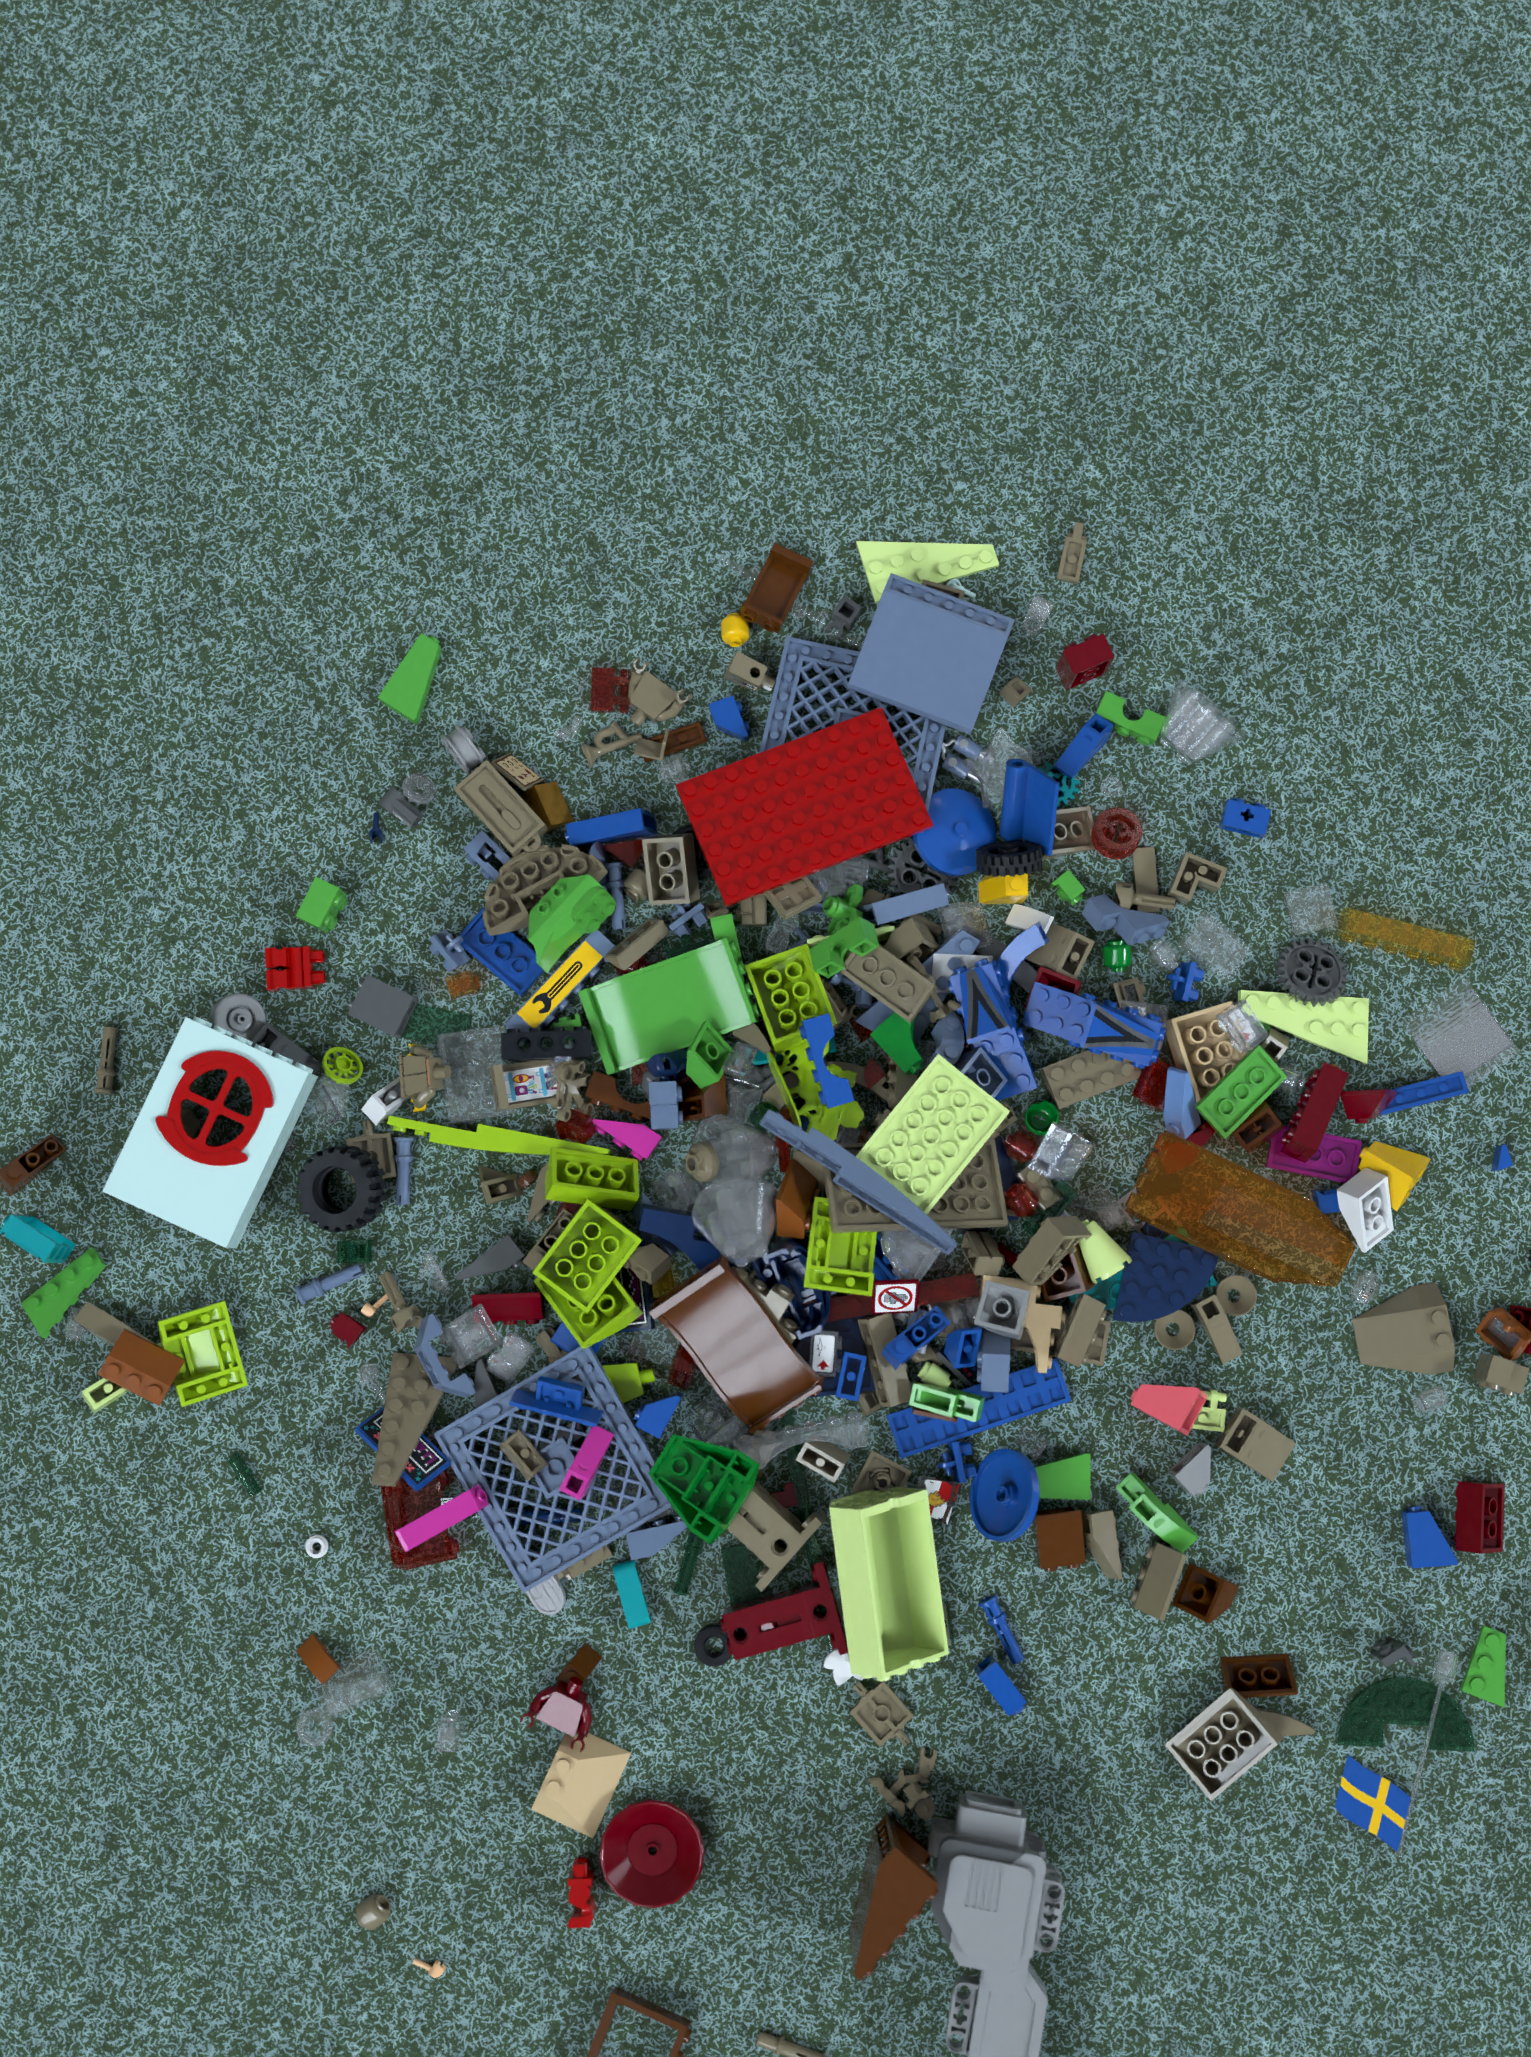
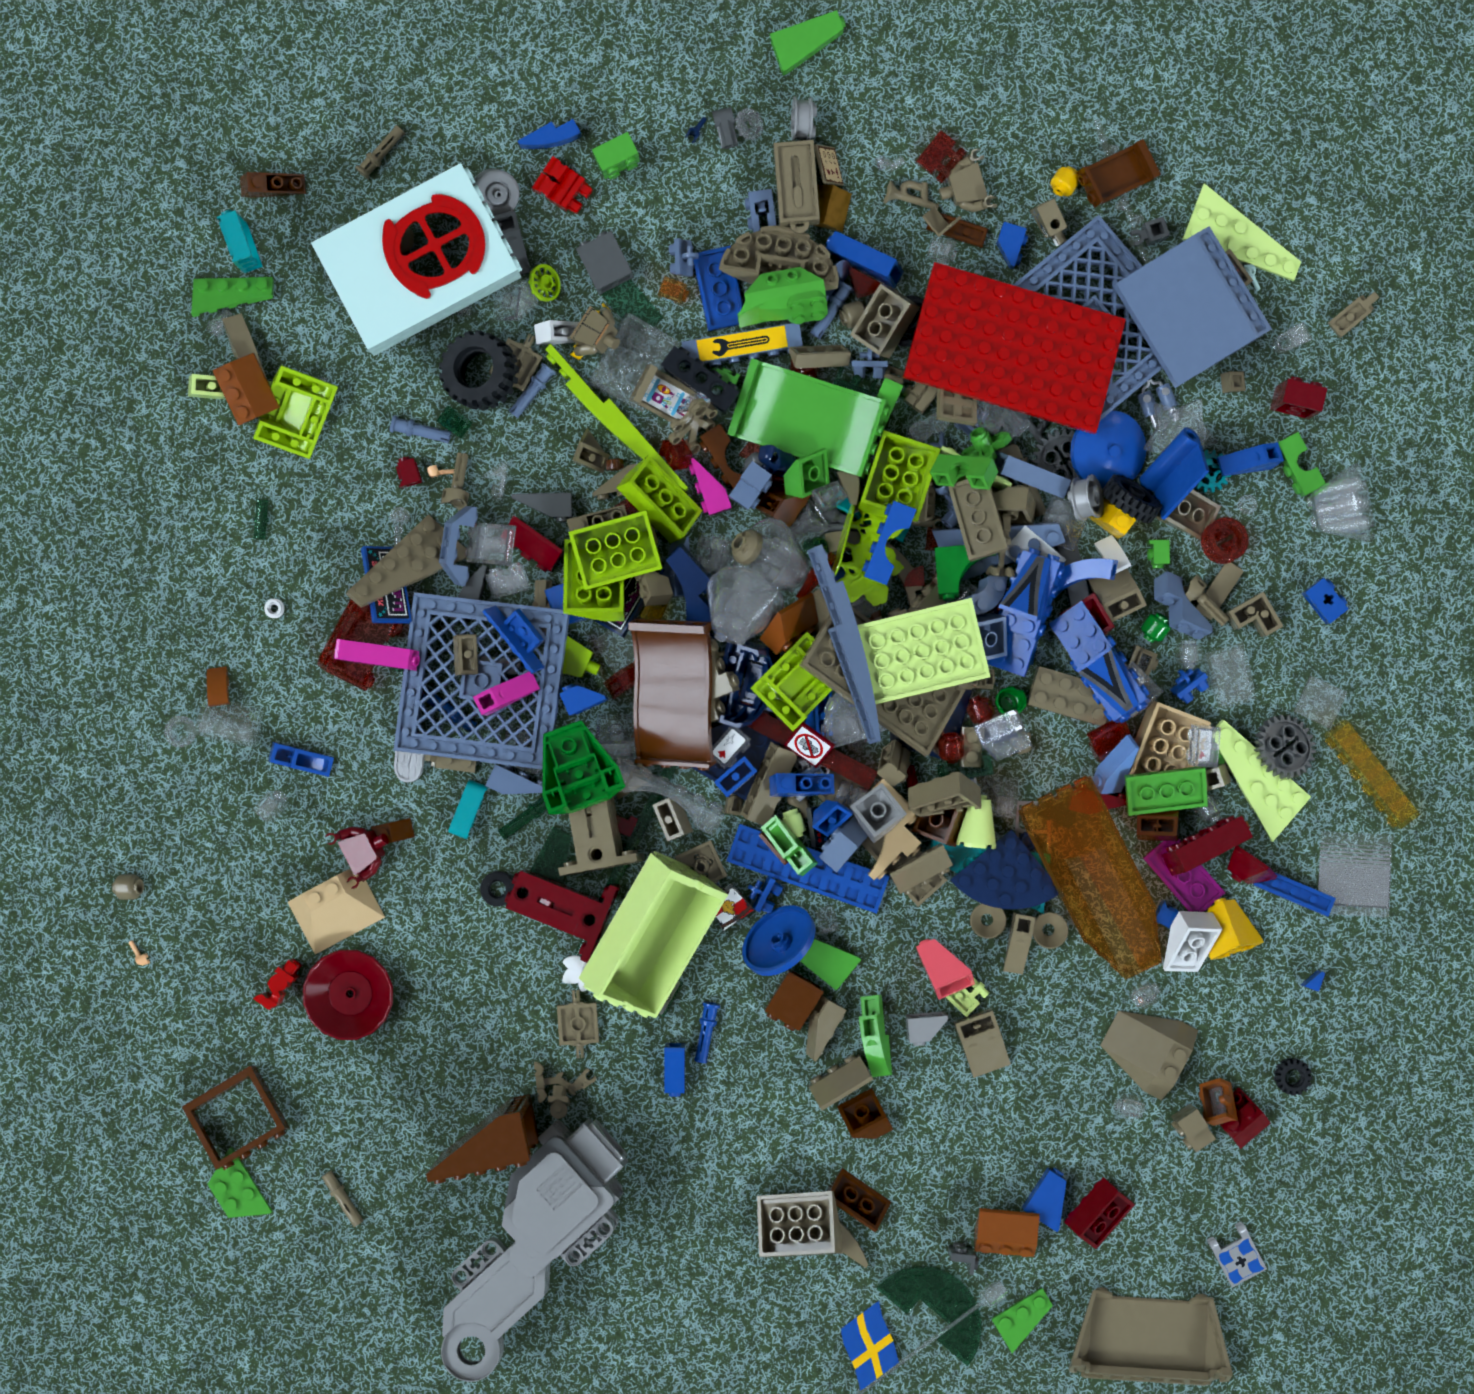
camera: 45 degrees right, 5 degrees up
none -> blue slope [268,742,334,777]
none -> blue slope [518,119,582,149]
none -> dark orange slope [974,1208,1040,1257]
none -> light grey wheel [1067,474,1104,521]

